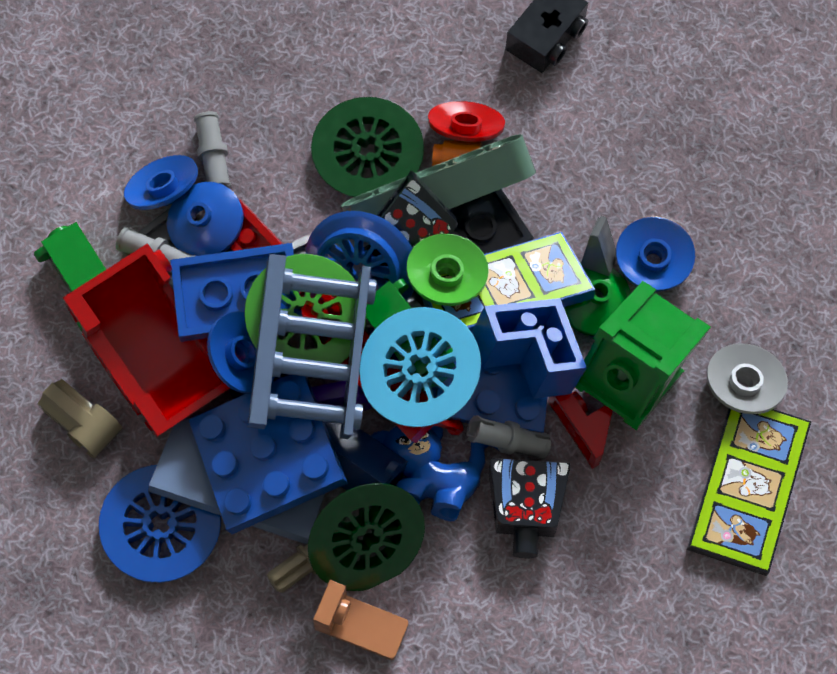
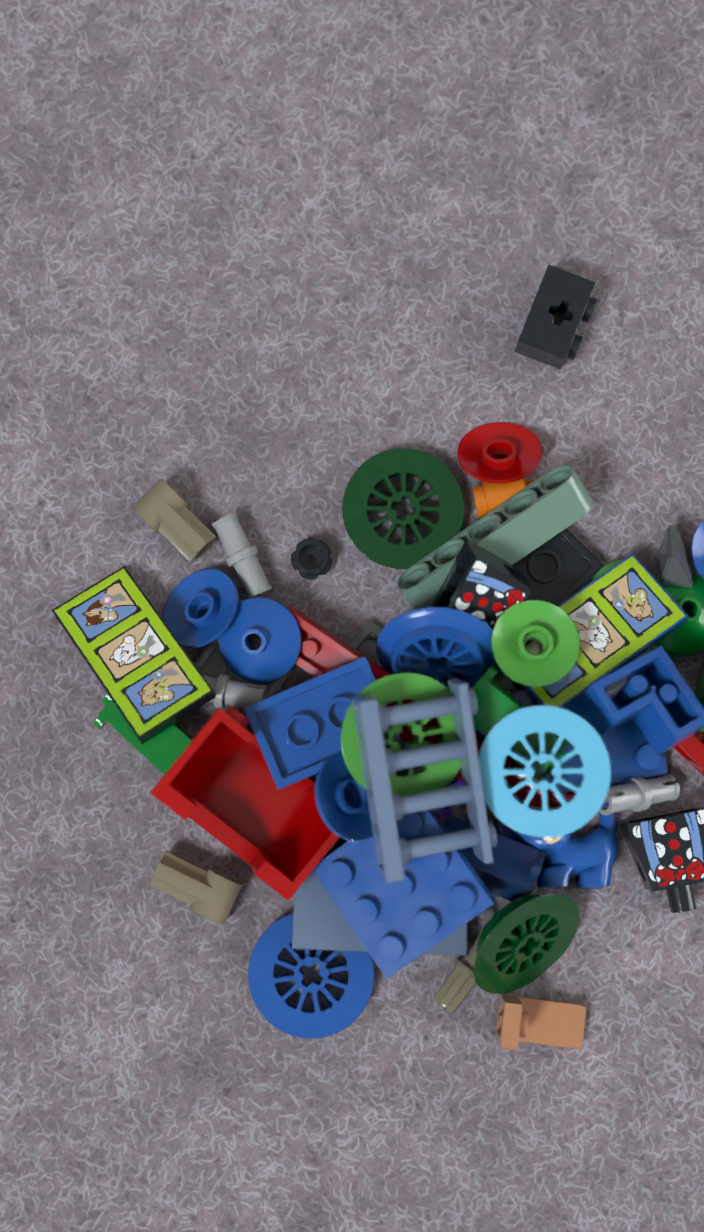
camera: 10 degrees left, 15 degrees up
none -> tile [52,566,216,744]
none -> dark tan piece [131,478,217,563]
none -> black plate [291,538,332,580]

